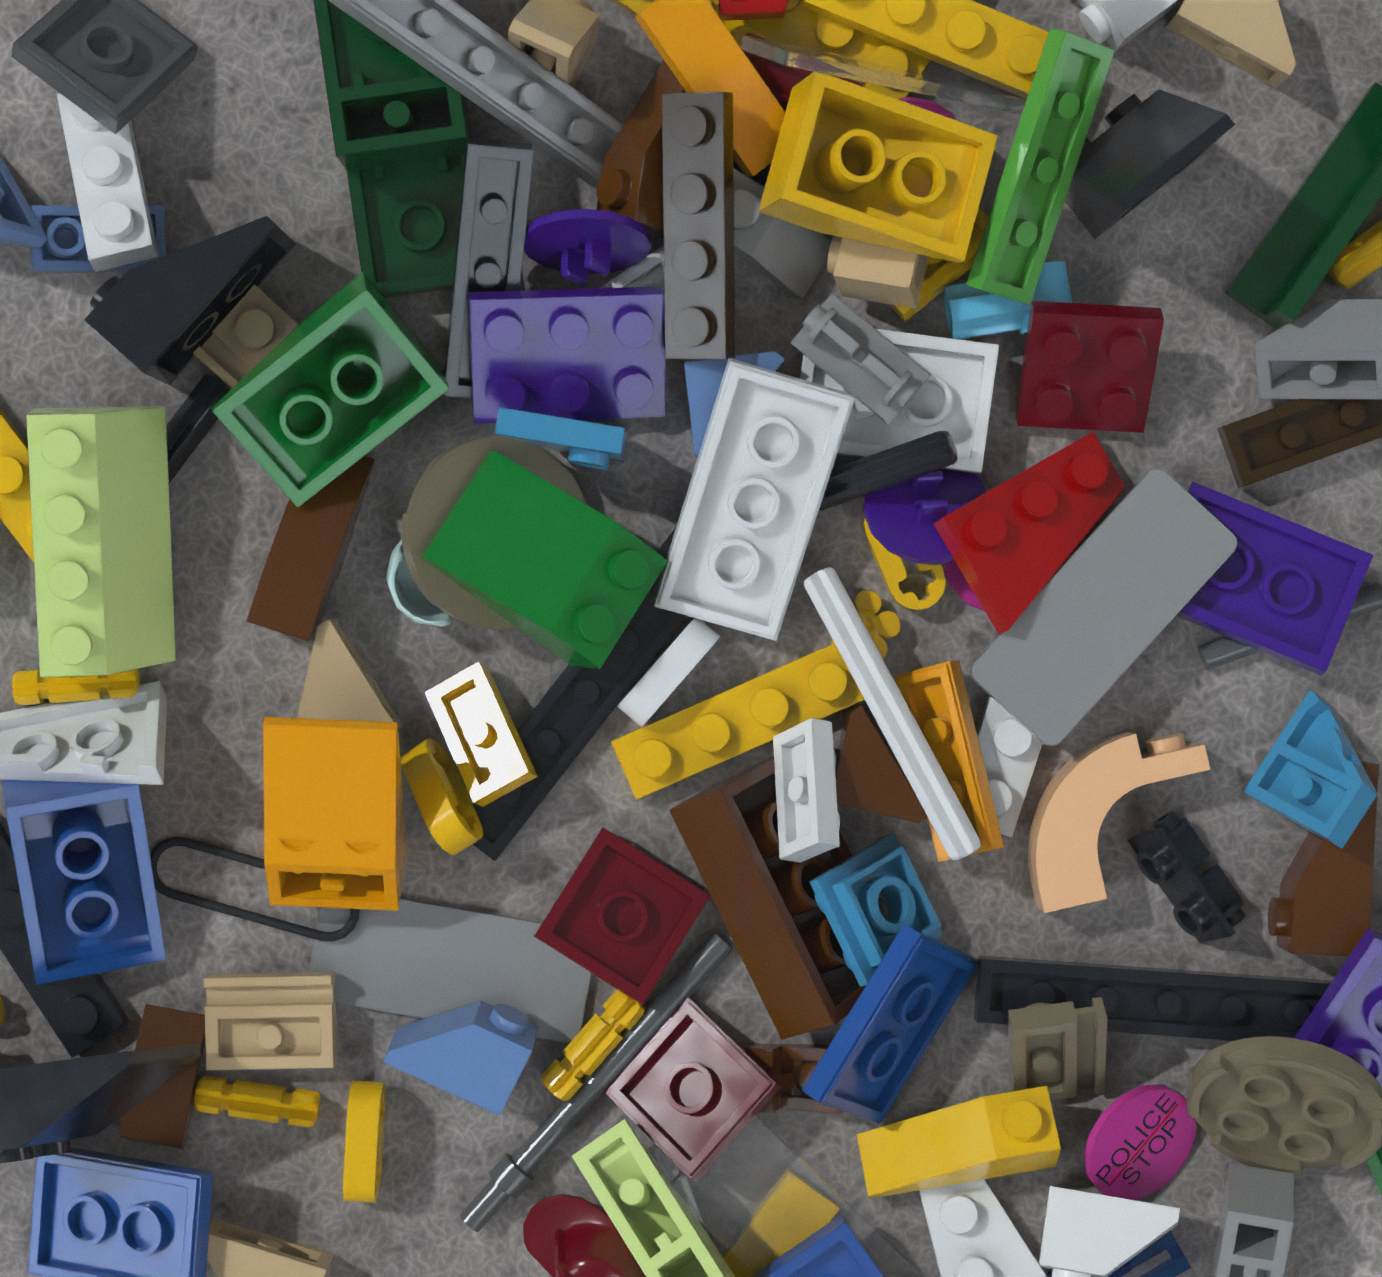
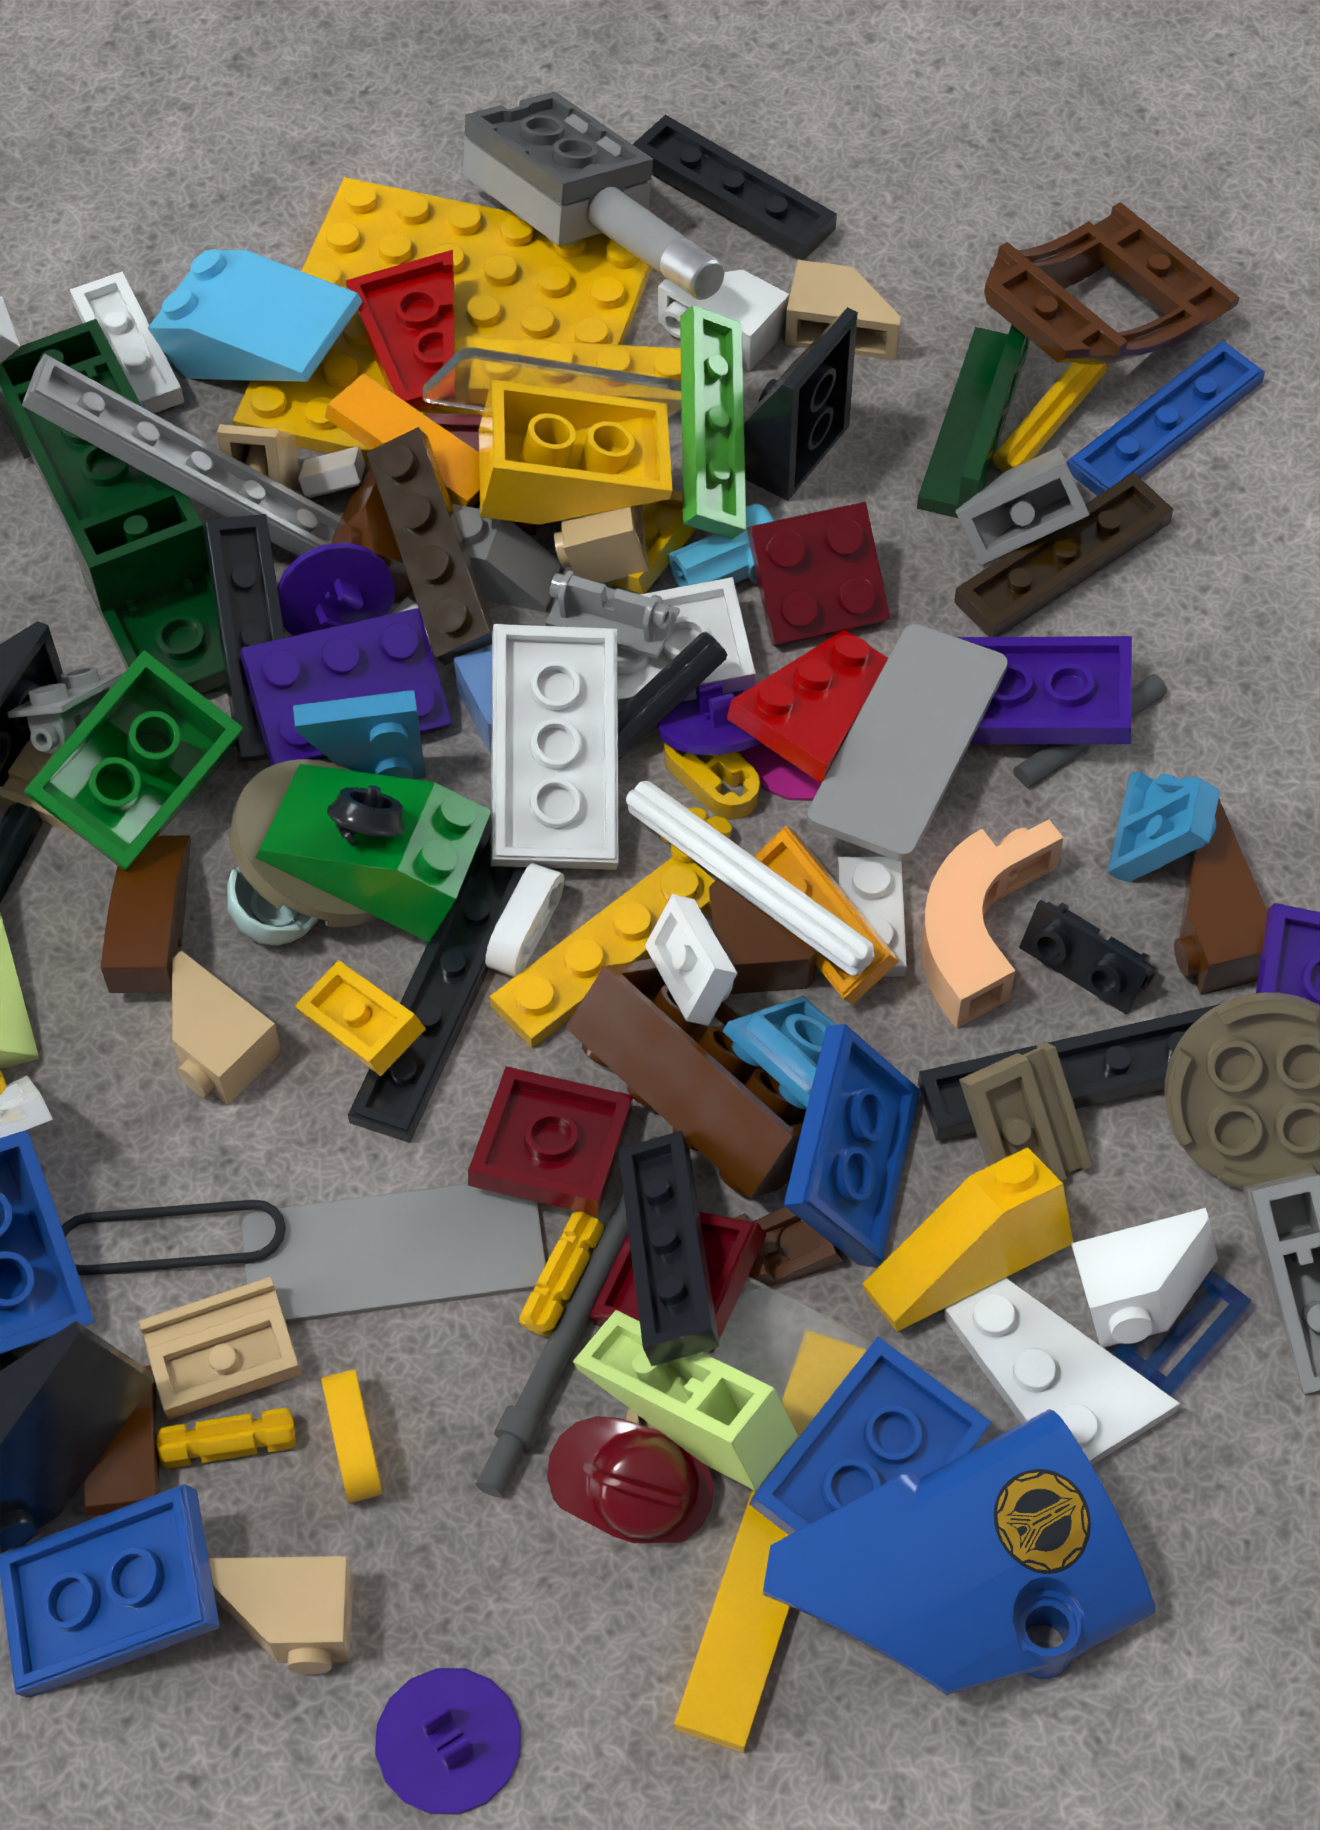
camera: 20 degrees left, 30 degrees down
light orange slope [263,717,407,911] -> none
medium blue slope [383,1000,538,1116] -> none
yellow beam [400,738,483,856] -> none
dark pink piece [1084,1084,1197,1200] -> none
none -> light grey hinge [7,667,123,754]
none -> white tile [298,446,365,498]
none -> black hat [327,785,406,847]
none -> black plate [618,1130,720,1366]

